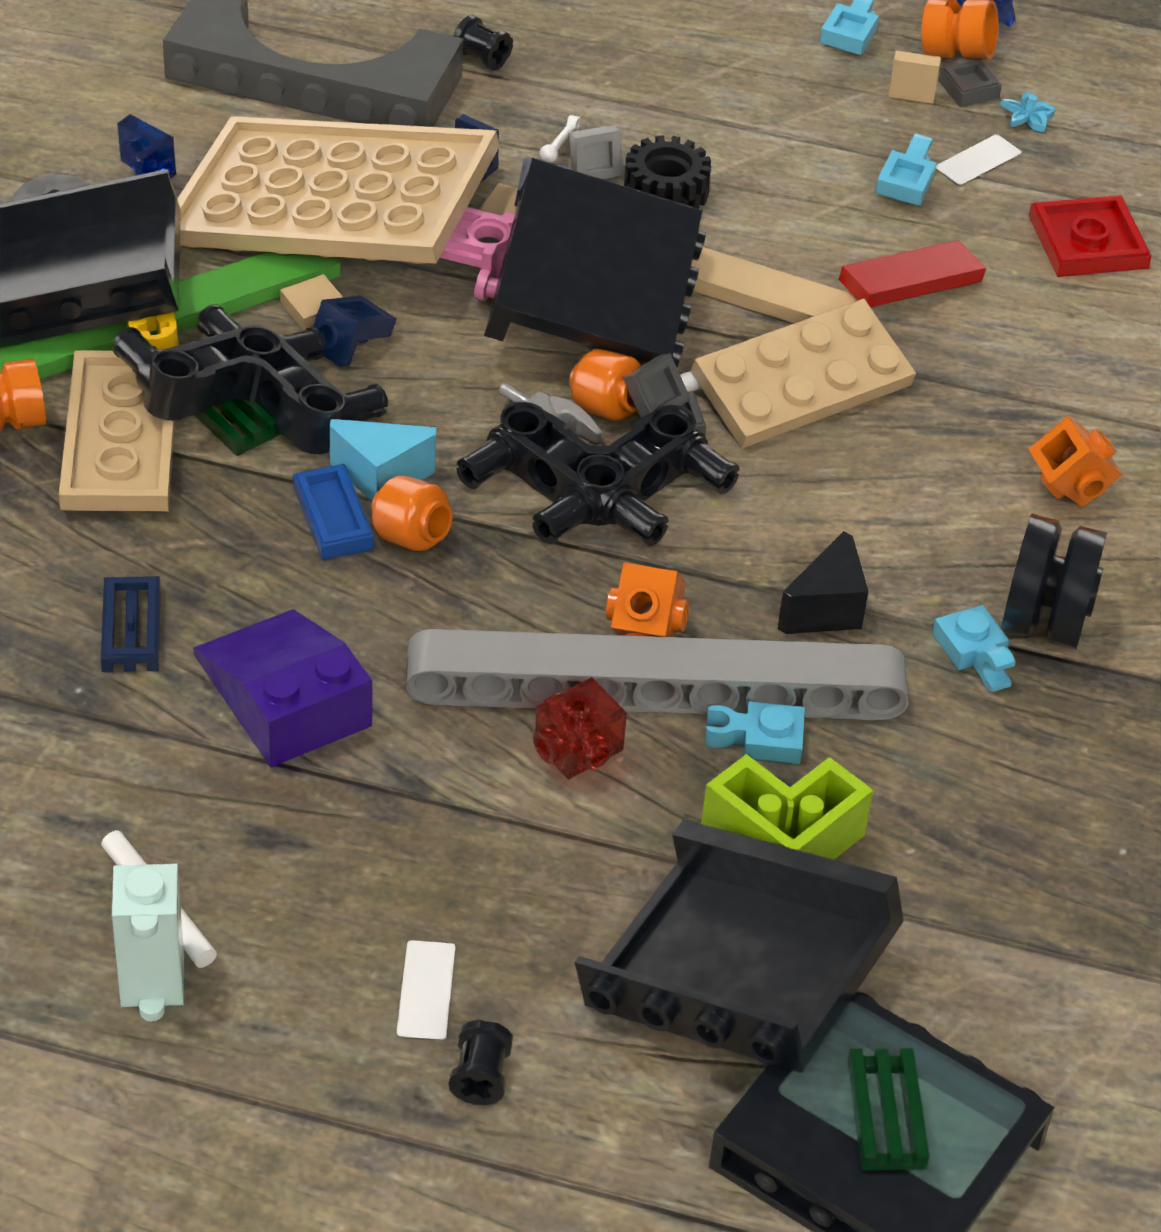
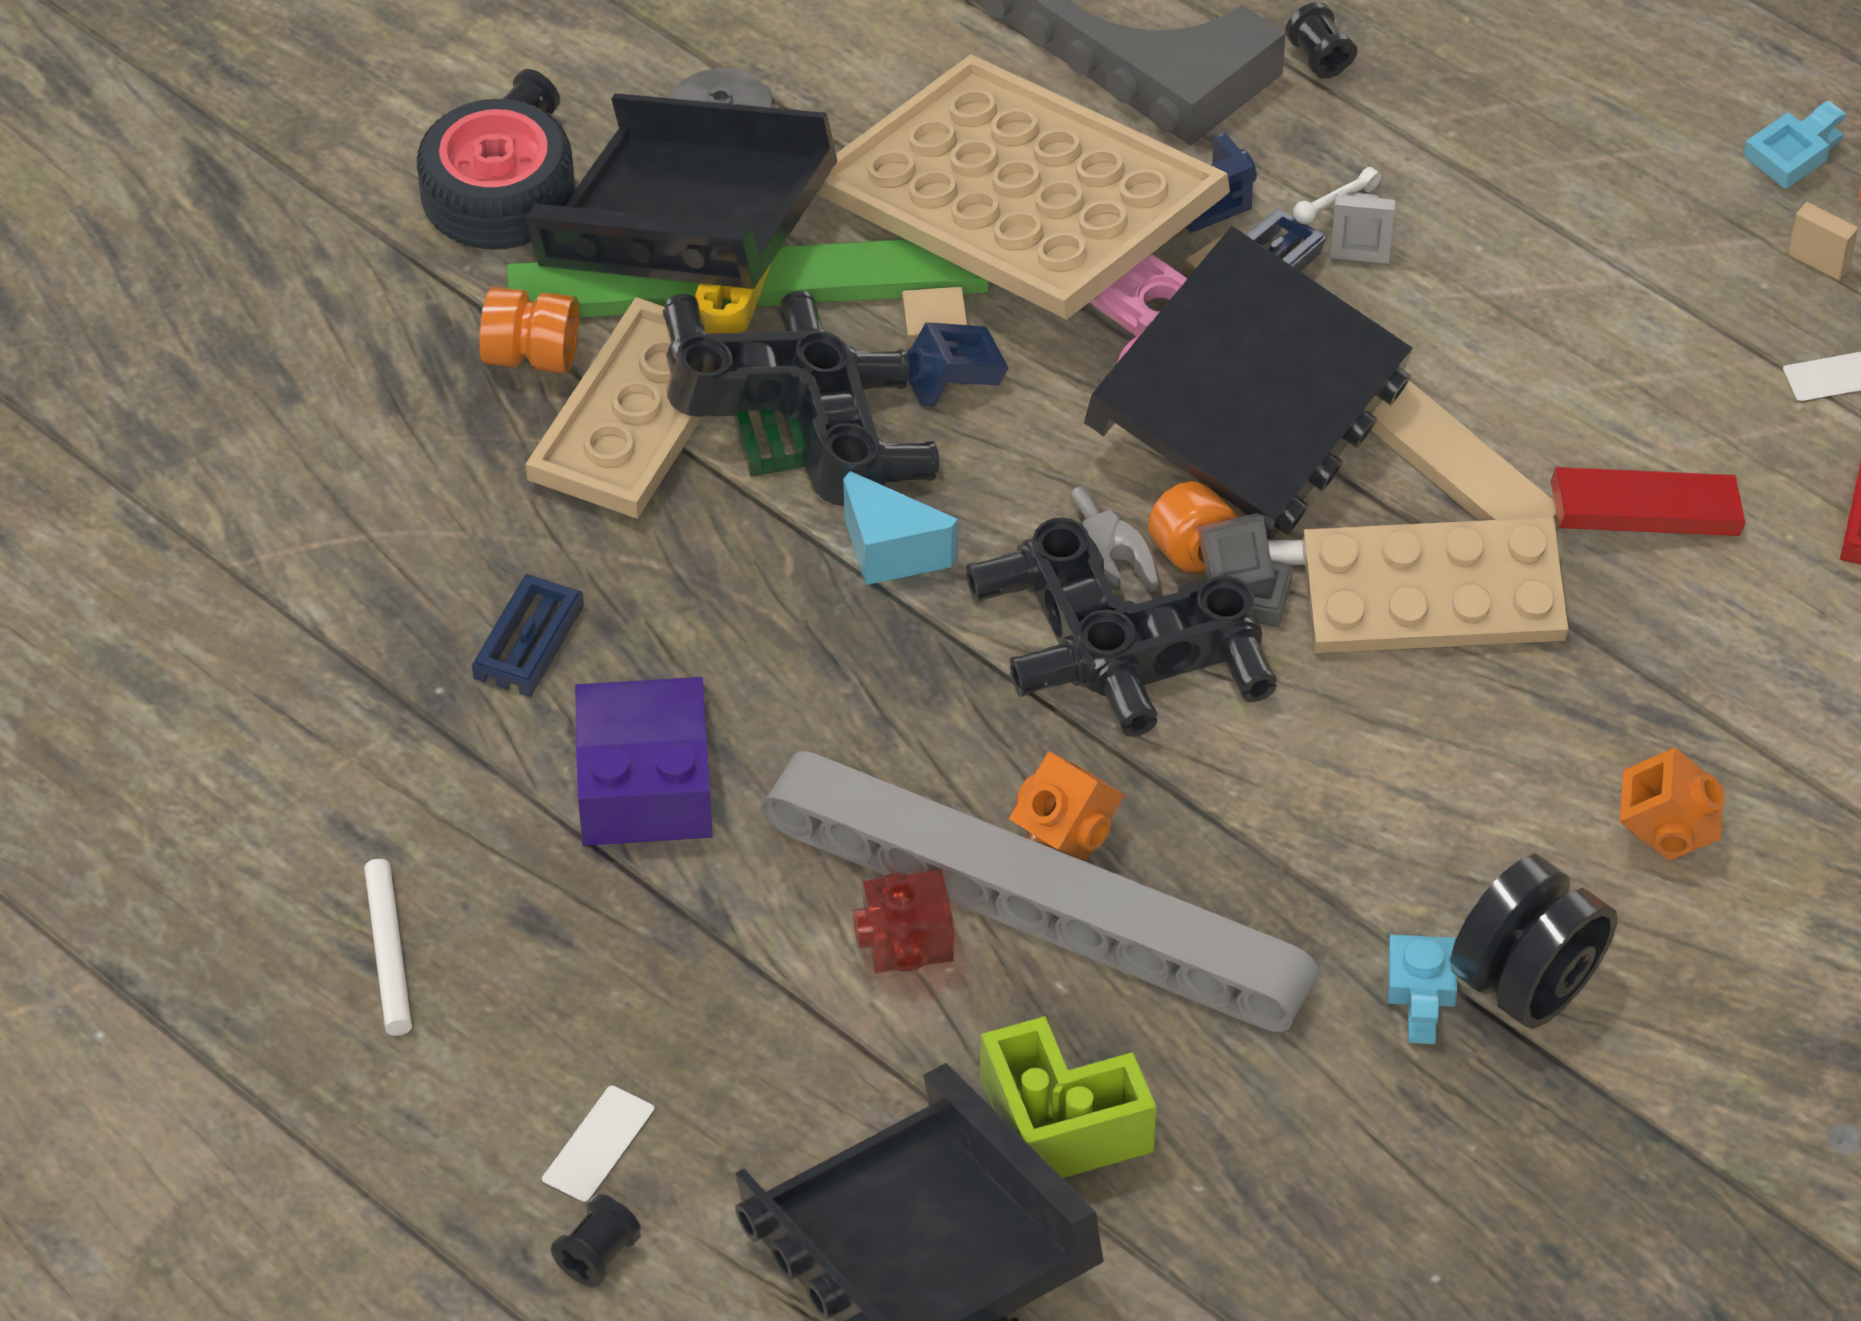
camera: 30 degrees right, 5 degrees up
light aqua brick [112,864,184,1022] -> none
clear blue bracket [117,114,176,179] -> none
blue tile [293,464,374,560] -> none
orange head [371,476,453,551] -> none
black tyre [624,135,711,209] -> none
medium azure plate [705,701,805,764] -> none
black slope [777,531,869,634] -> none
medium azure plate [875,133,937,206] -> none

